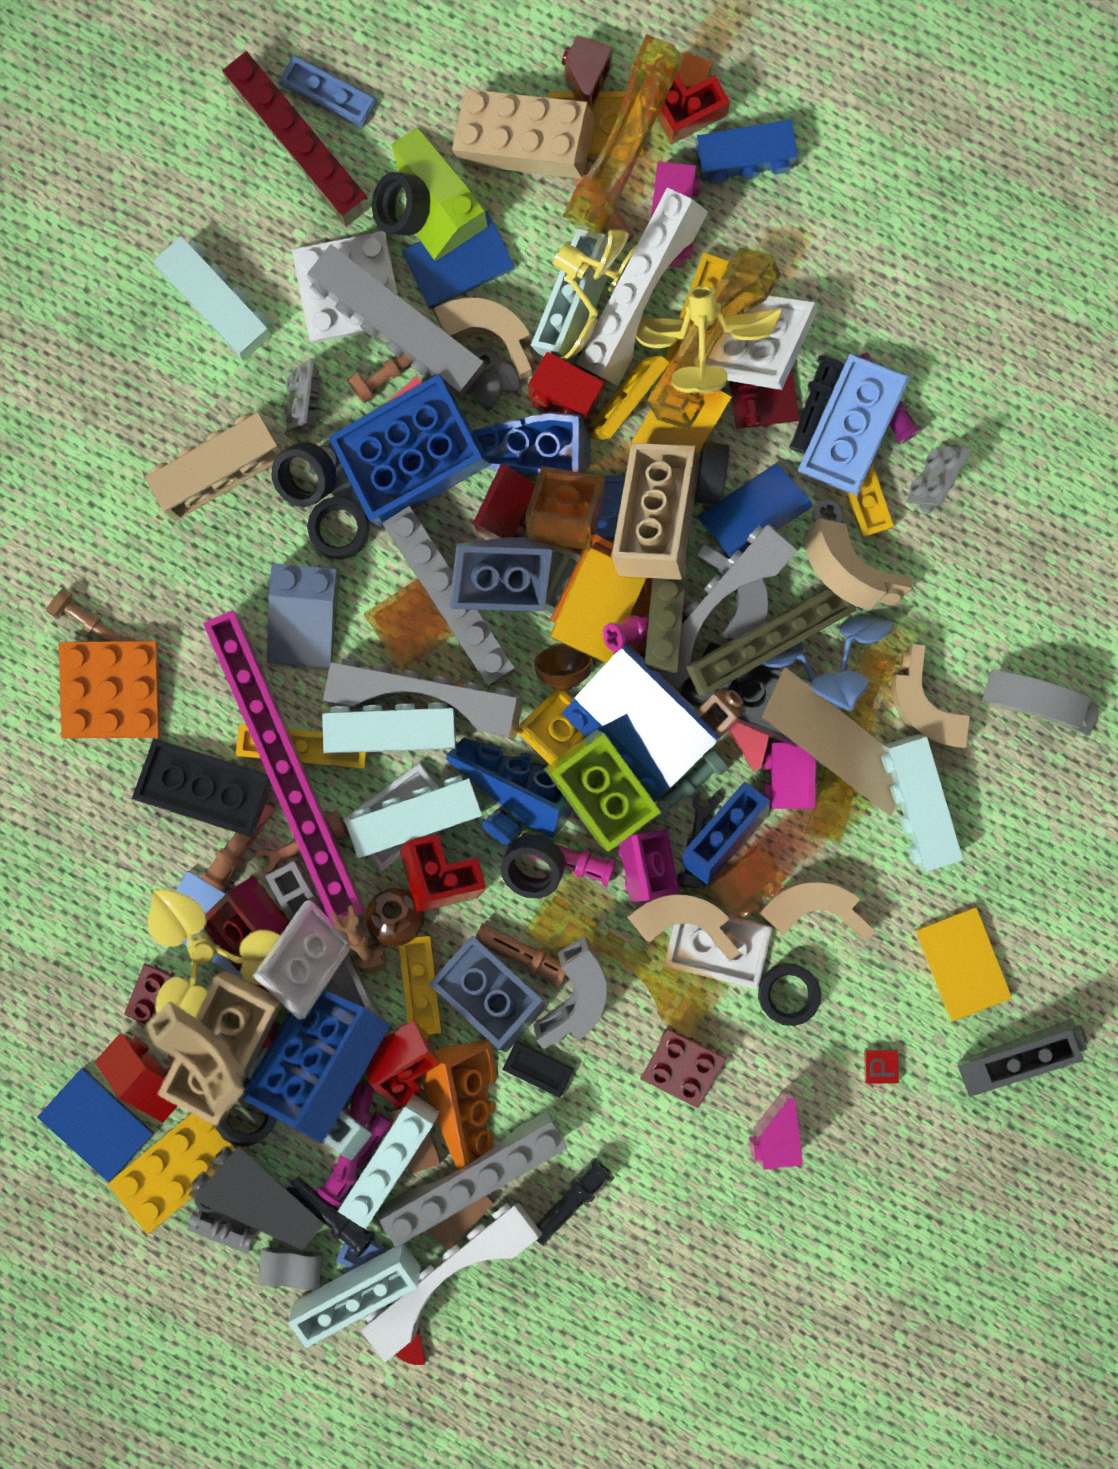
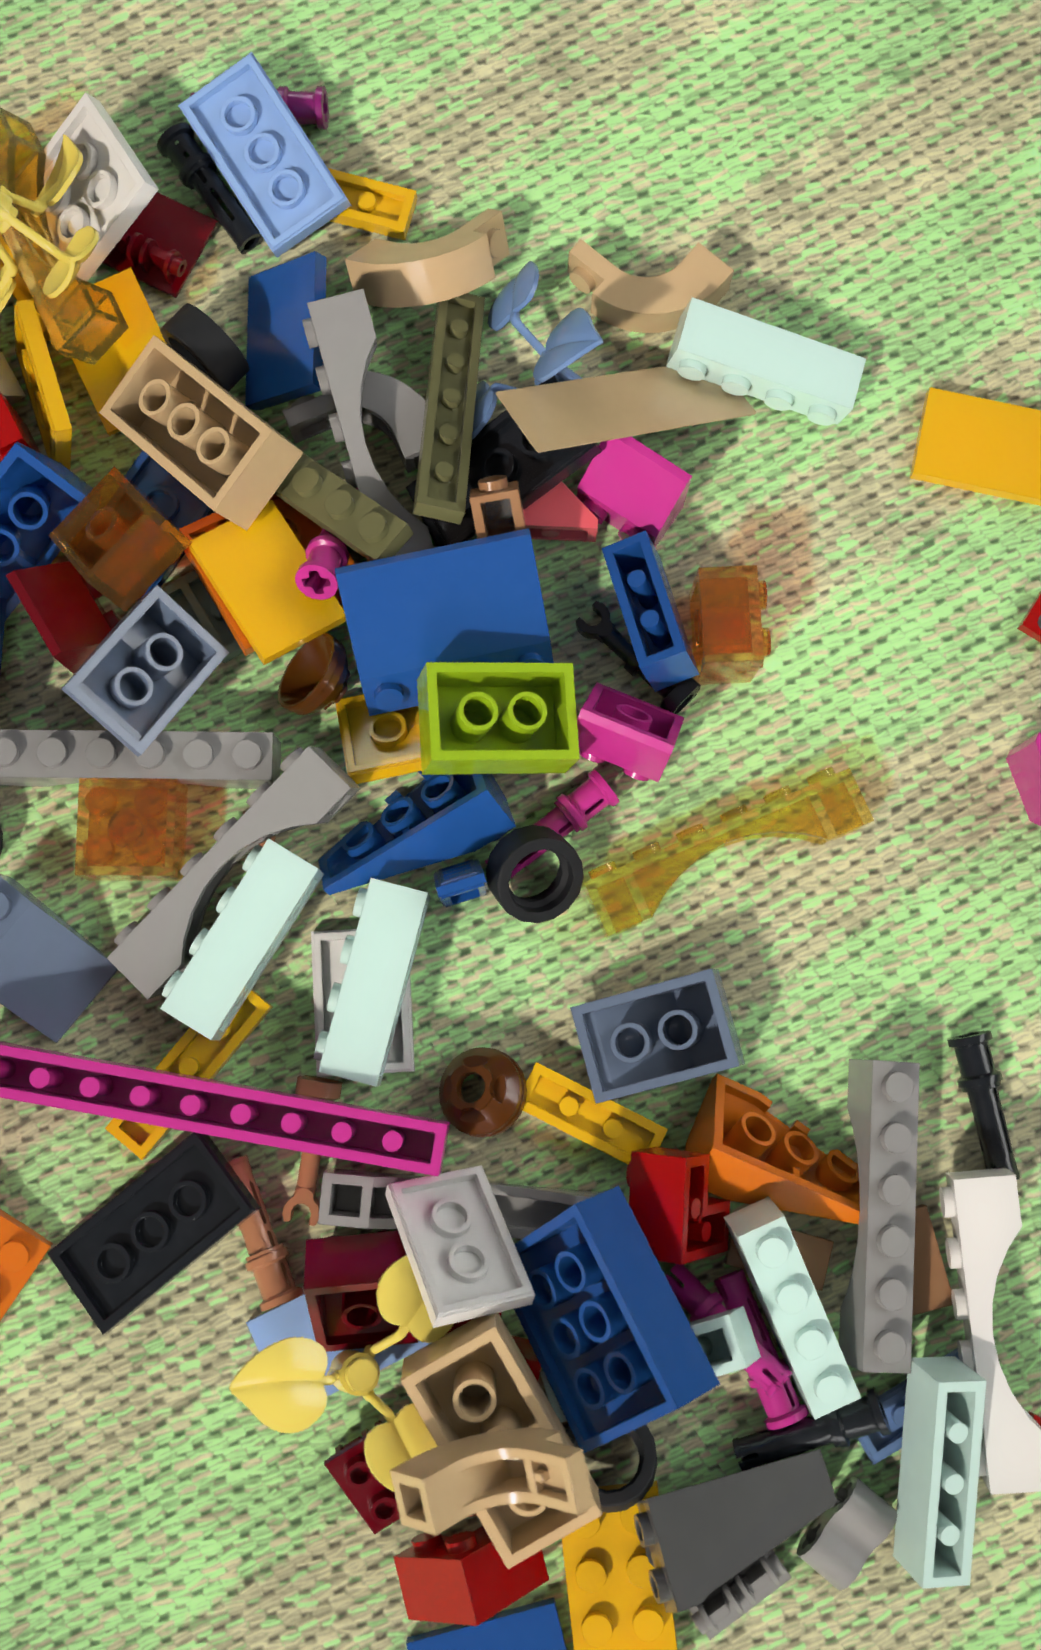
camera: 55 degrees left, 5 degrees down
medium nougat piece [331,906,387,974] -> none
red brick [399,834,487,912] -> none
nougat pin [475,923,566,989] -> none
black tile [502,1040,574,1098] -> none
light grey arch [533,935,607,1049] -> none
tan arch [626,894,740,961] -> none
dark red hinge [640,1028,726,1108] -> none
sand green piece [650,749,729,823] -> none
white tile [663,915,773,989] -> none
tan arch [757,882,876,941] -> none
black tyre [758,963,821,1026] -> none
clear yellow arch [804,647,897,843] -> none
light grey bush [812,500,842,523] -> none
light grey hinge [906,447,972,514] -> none
light grey arch [982,670,1099,736] -> none

